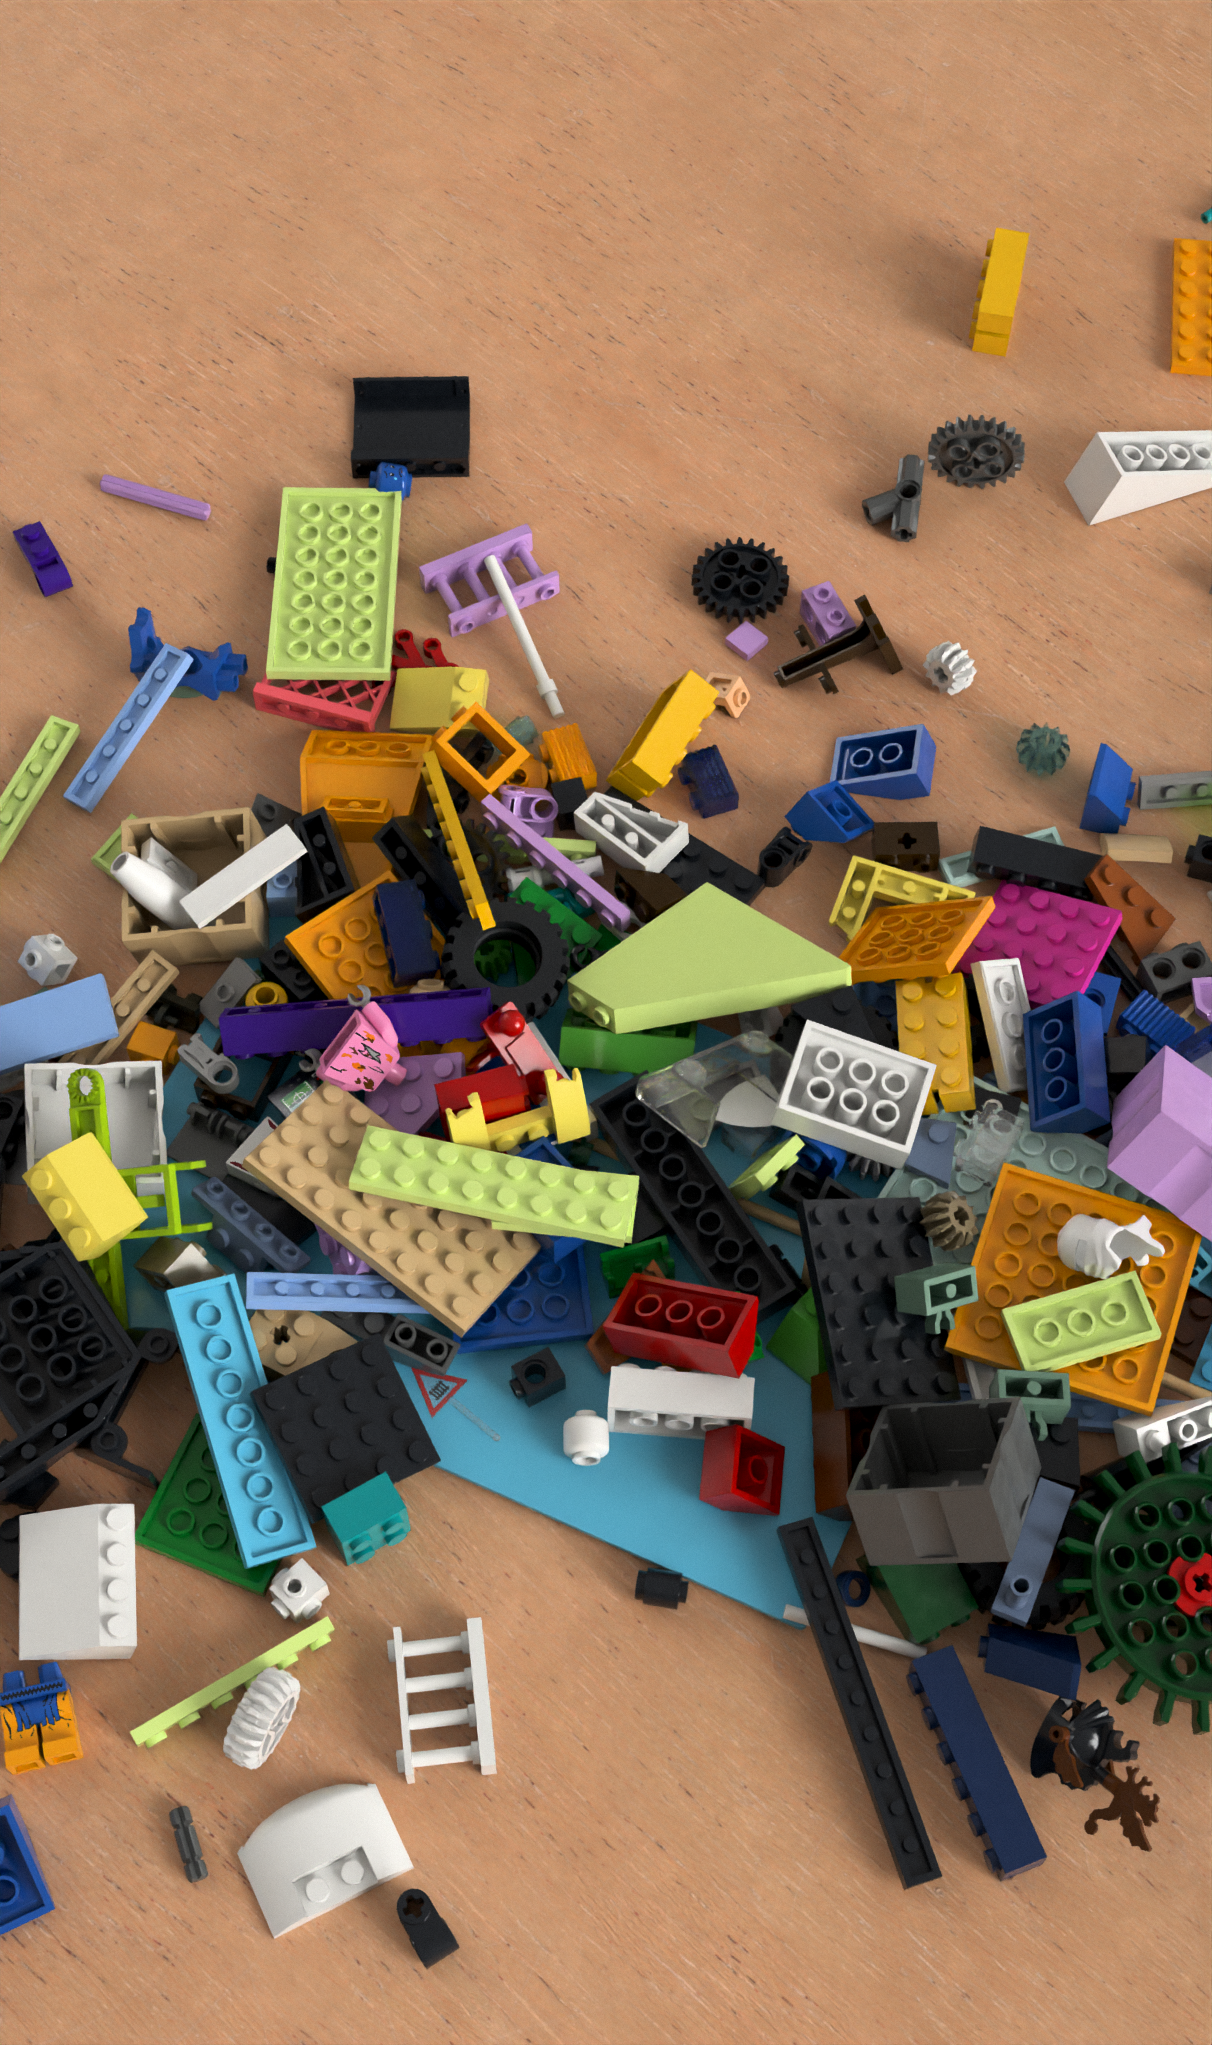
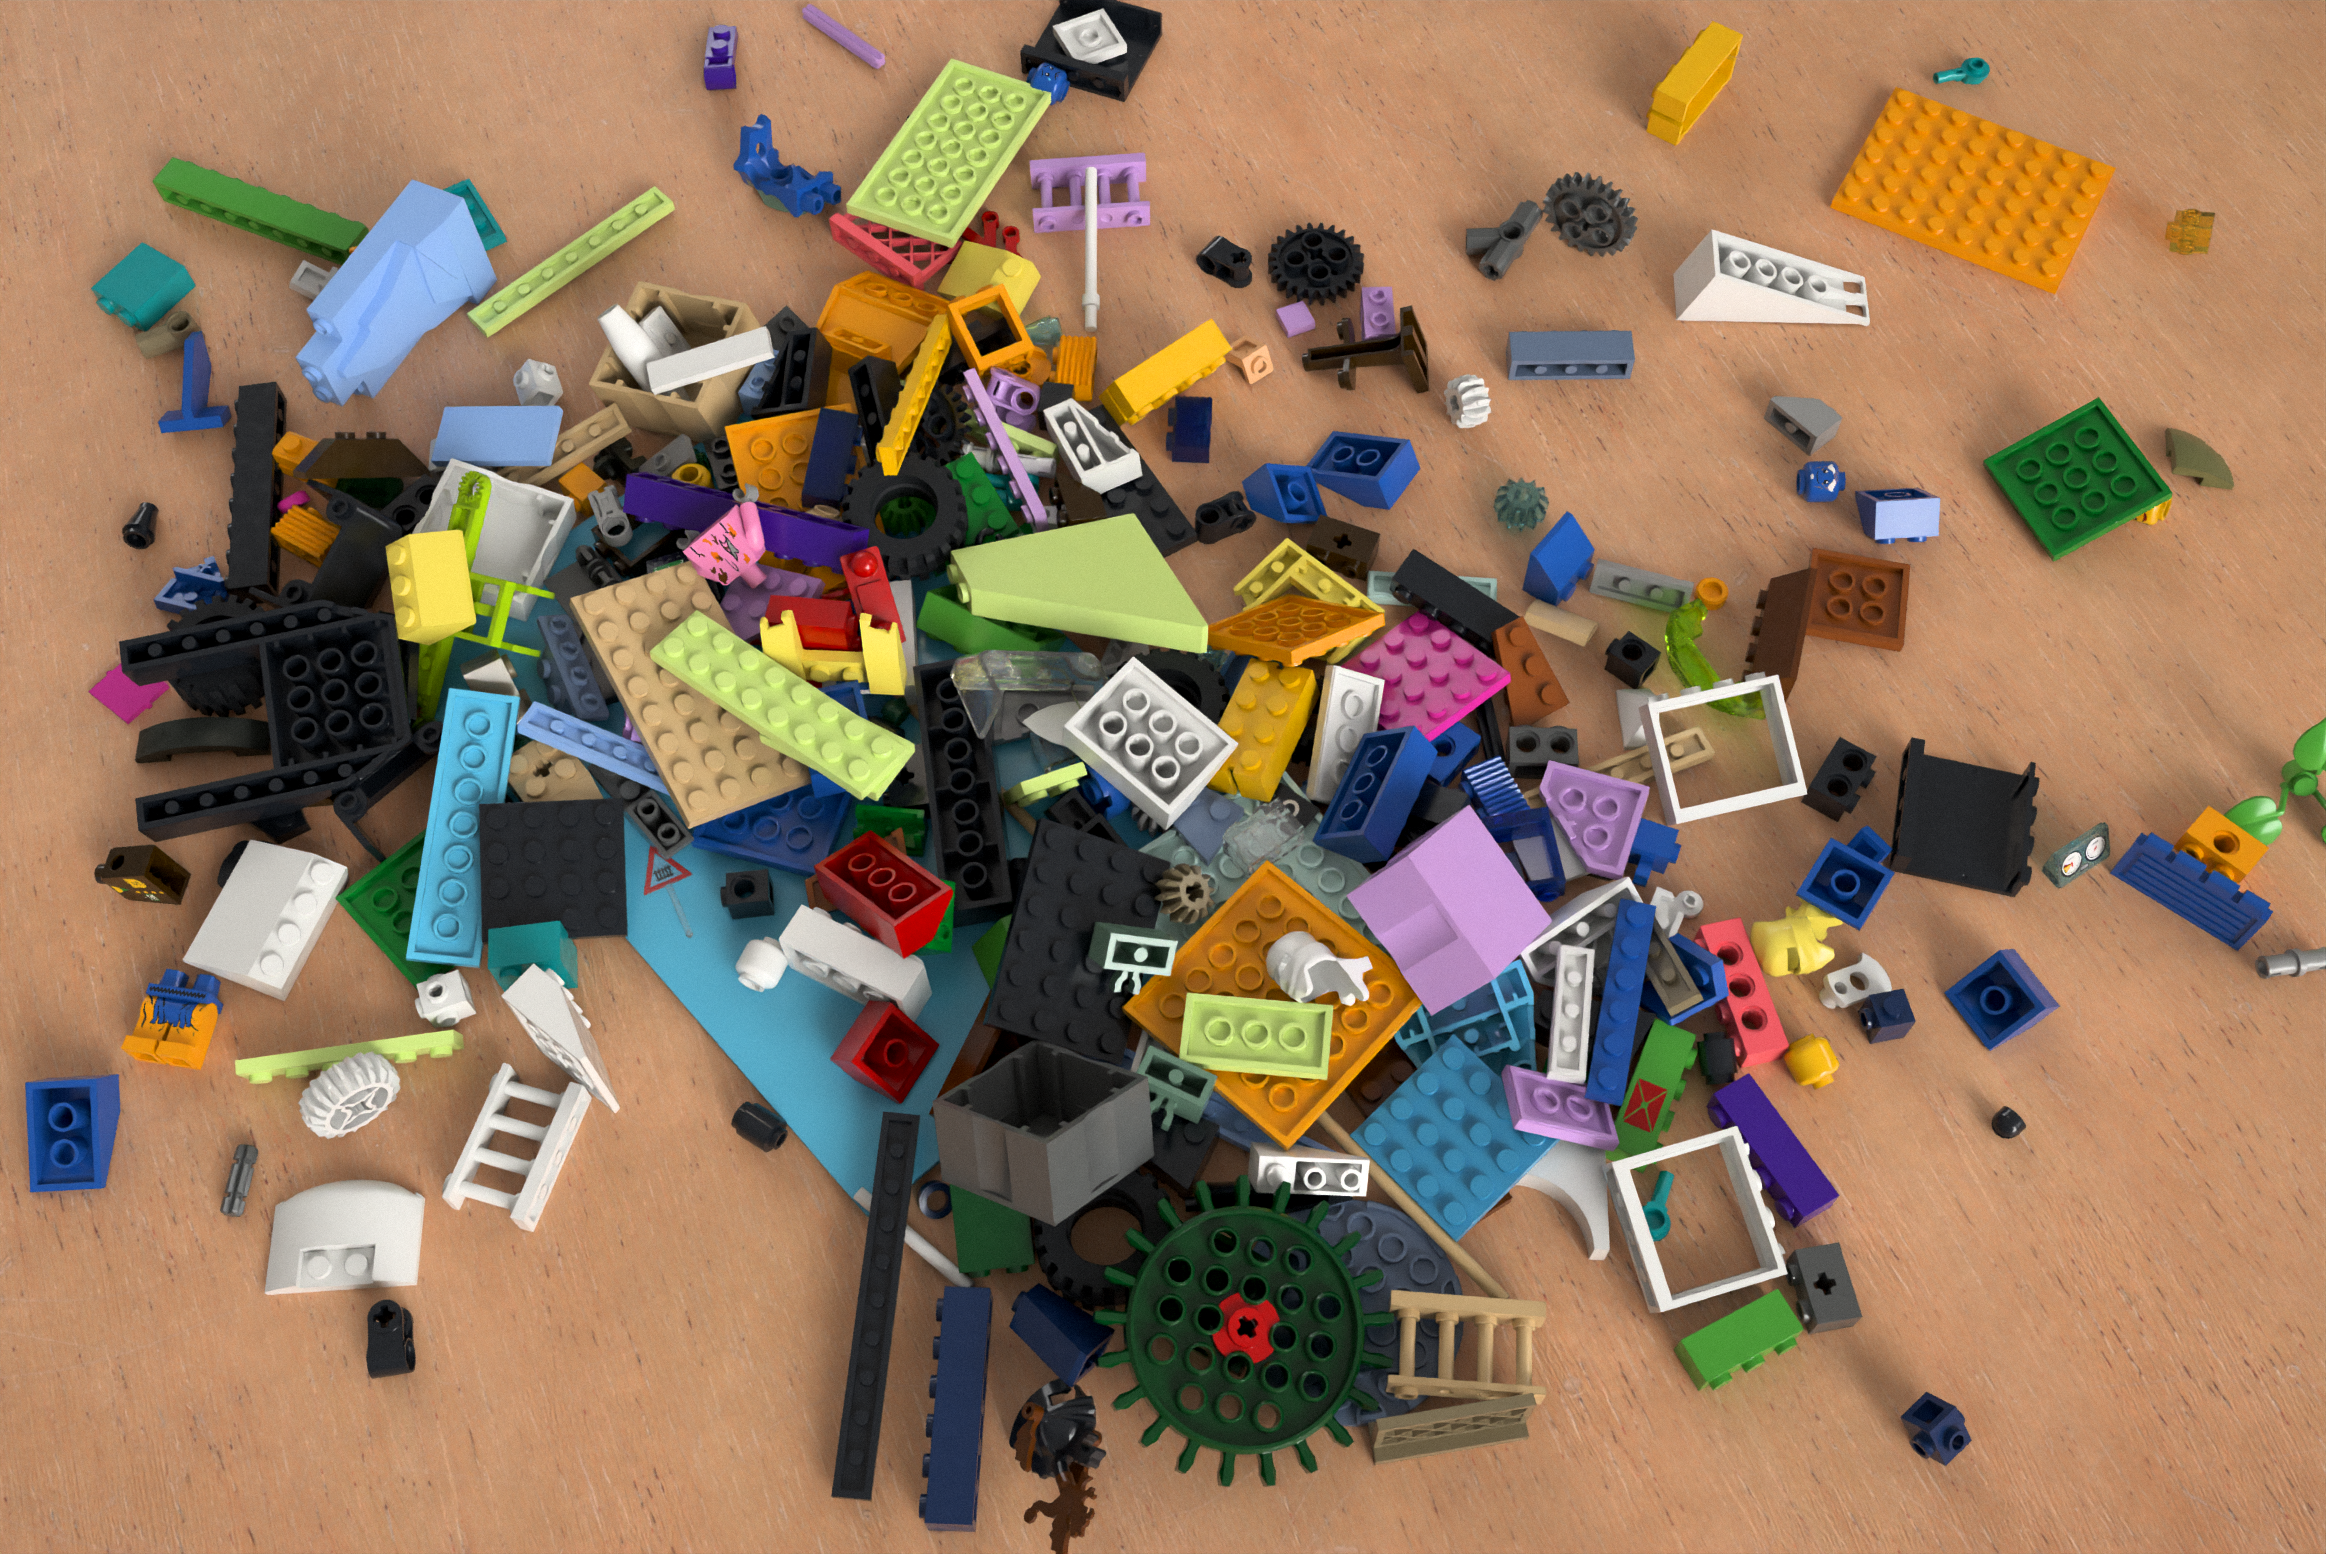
camera: 25 degrees right, 0 degrees up
light blue plate [63,643,194,813] -> none
black wing [791,985,877,1043] -> none
sand blue piece [990,1477,1075,1627] -> none
none -> white slope [501,963,620,1113]
none -> white plate [1053,9,1127,64]
none -> black piece [1196,236,1252,288]
none -> sand blue brick [1506,330,1635,380]

